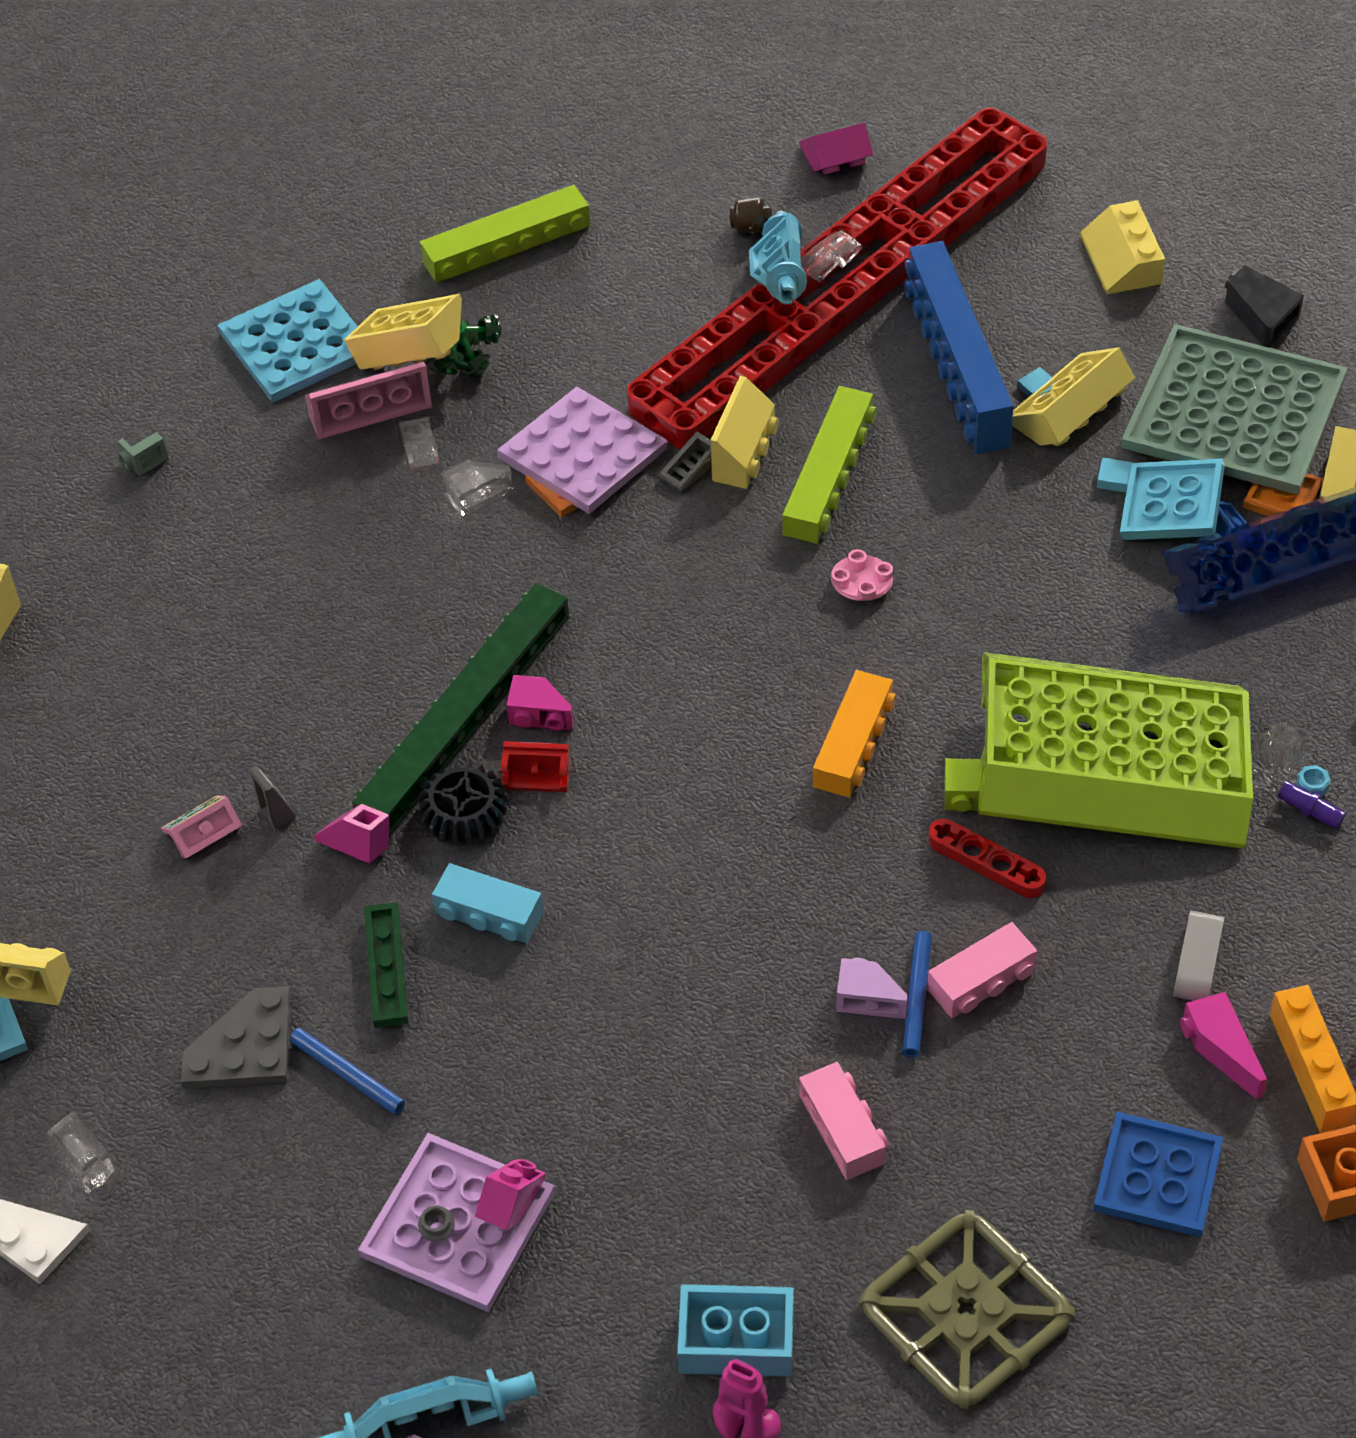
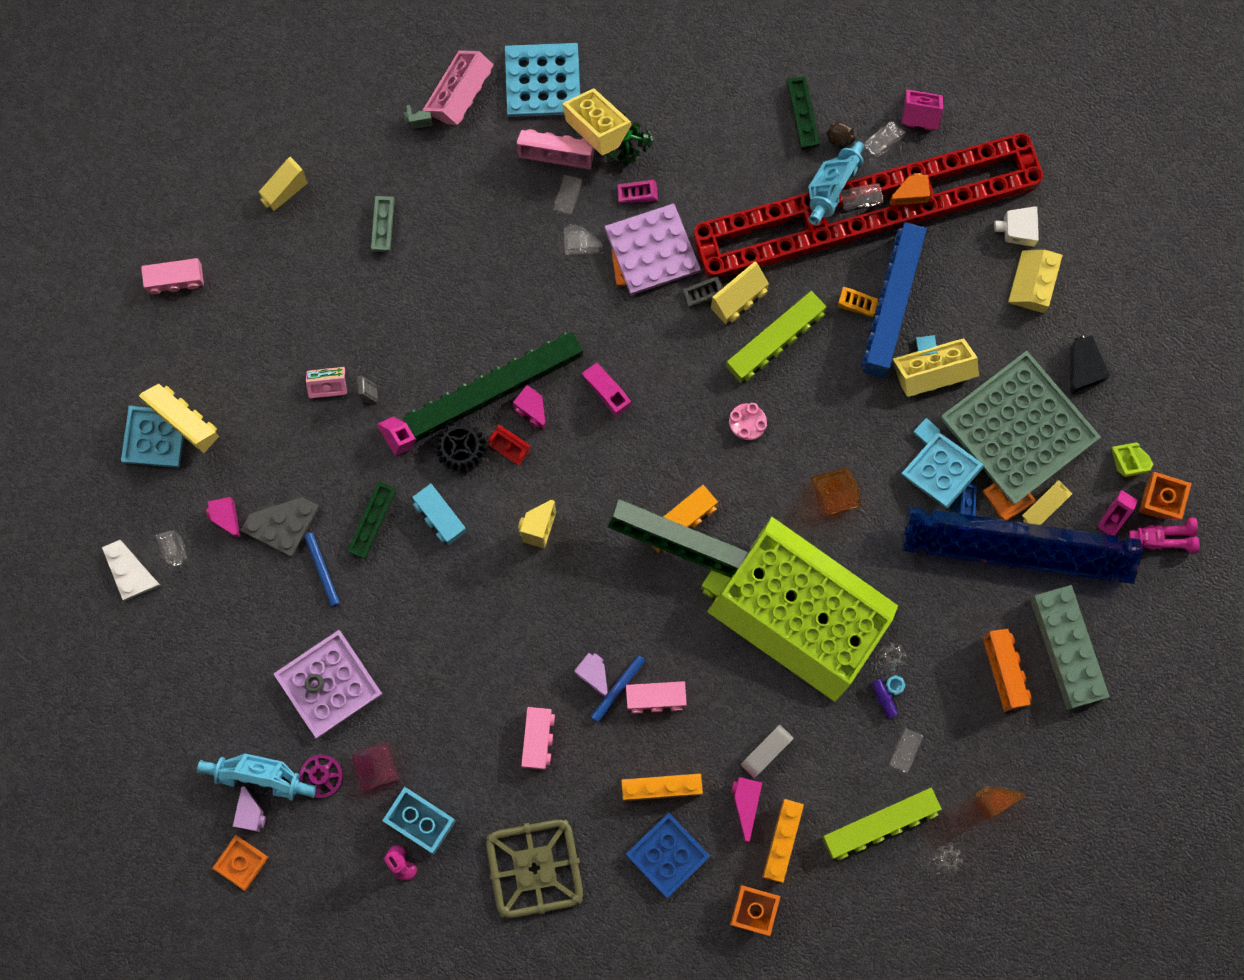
camera: 25 degrees right, 25 degrees up
lime brick [420,185,590,283] -> none
dark pink slope [474,1159,546,1230] -> none
red beam [928,819,1046,898] -> none
none -> dark pink slope [206,497,241,538]
none -> magenta wheel [299,755,343,798]
none -> clear pink slope [352,742,401,793]
none -> sand green plate [371,196,395,252]
none -> bright pink slope [422,51,494,125]
none -> light yellow slope [518,500,556,549]
none -> dark pink slope [582,363,631,418]
none -> brick [607,499,792,599]
none -> dark pink slope [618,179,658,203]
none -> light orange brick [621,774,703,801]
none -> dark green plate [787,76,820,150]
none -> clear orange slope [811,467,861,515]
none -> light orange slope [837,287,878,317]
none -> clear slope [864,121,905,157]
none -> orange slope [890,173,930,205]
none -> white torso [994,207,1039,247]

